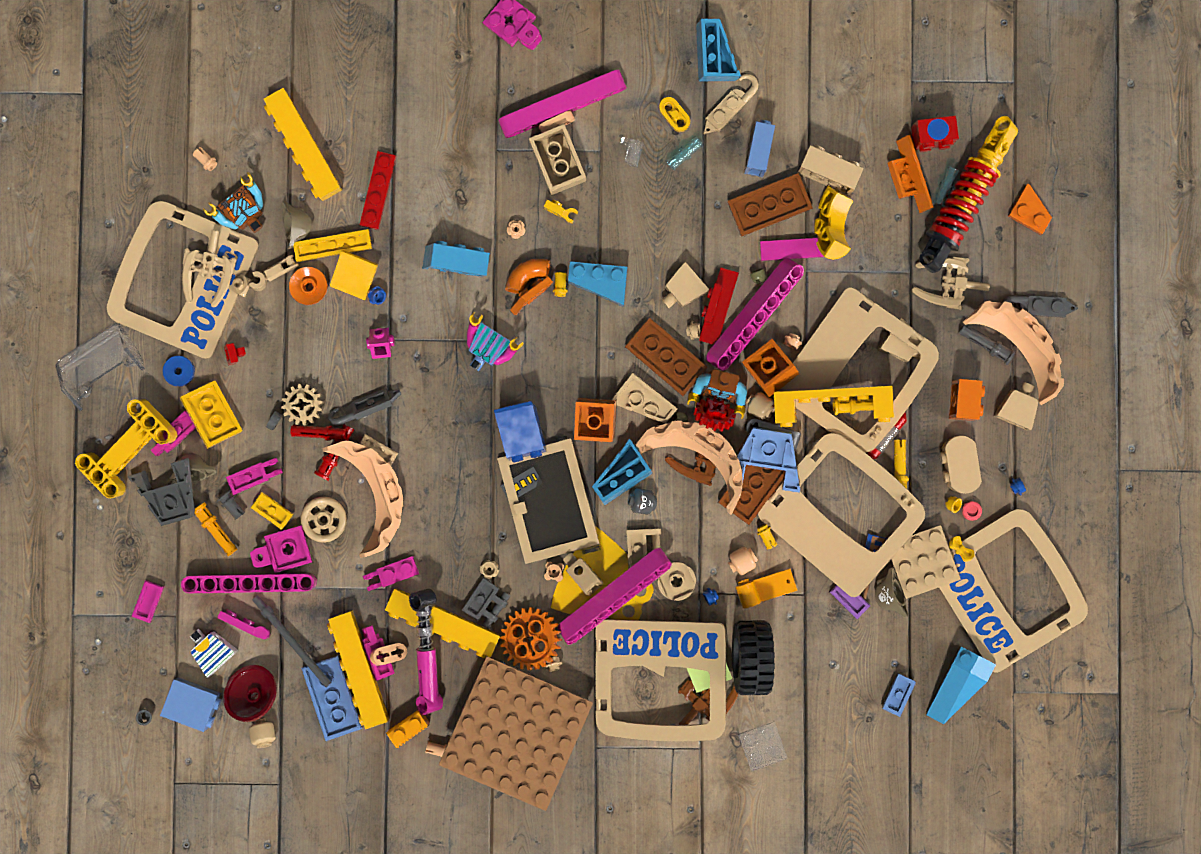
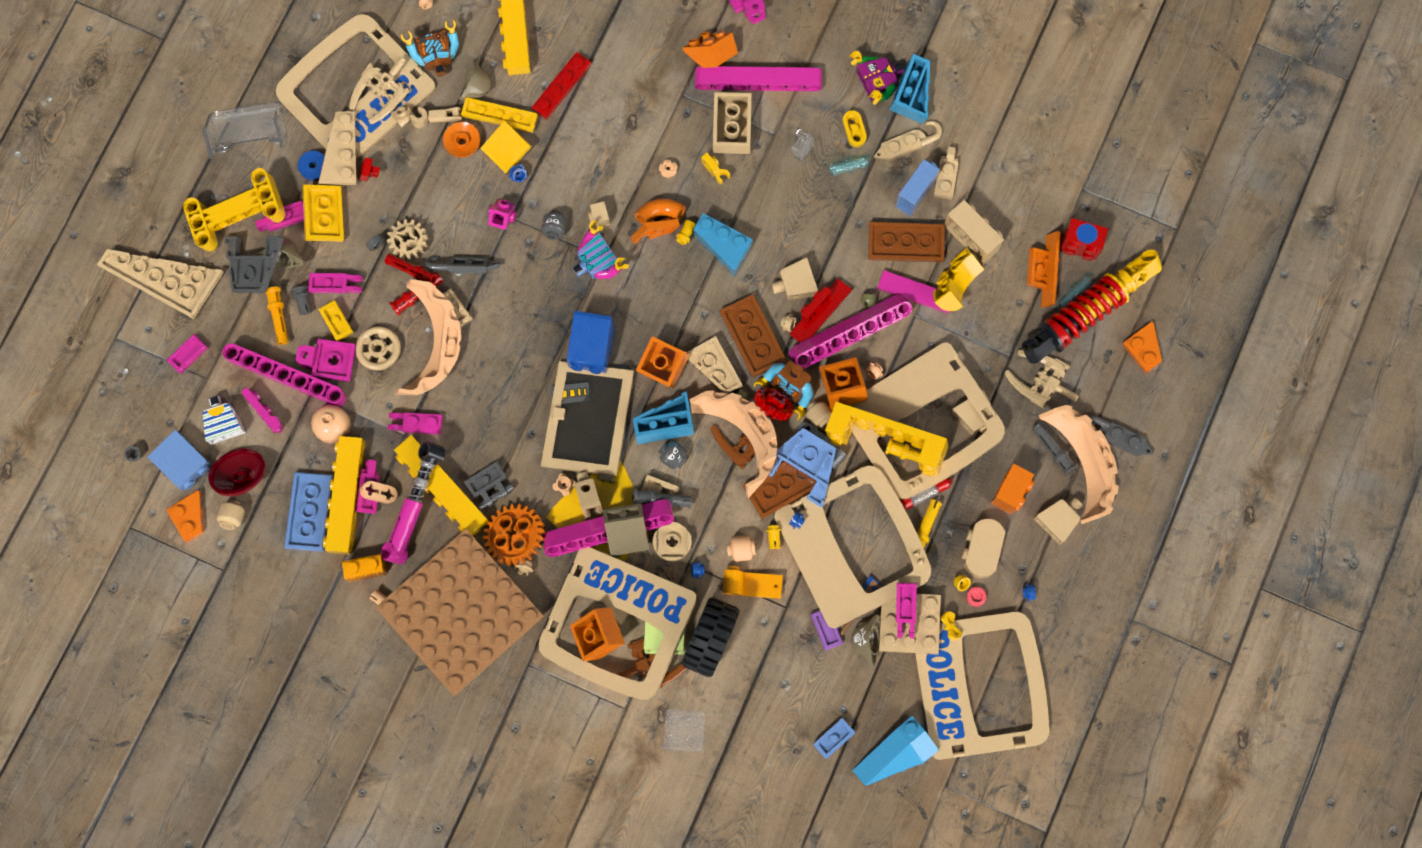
camera: 25 degrees right, 10 degrees down
dark grey bar [252,595,332,688] -> none
dark azure wedge [422,241,490,277] -> none
tan plate [480,560,499,579] -> none
light nougat beam [538,111,575,133] -> none
none -> tan wing [97,249,224,320]
none -> orange wing [166,490,204,543]
none -> light nougat cylinder [311,404,351,444]
none -> tan wing [318,111,357,186]
none -> dark grey head [541,211,567,240]
none -> orange brick [570,607,625,662]
none -> tan plate [588,201,610,228]
none -> dark tan panel [603,504,649,556]
none -> dark grey pin [632,488,692,508]
none -> orange slope [682,30,738,68]
none -> blue plate [789,511,806,530]
none -> torso [849,51,903,105]
none -> dark pink hinge [896,583,917,639]
none -> tan hinge [934,147,959,200]

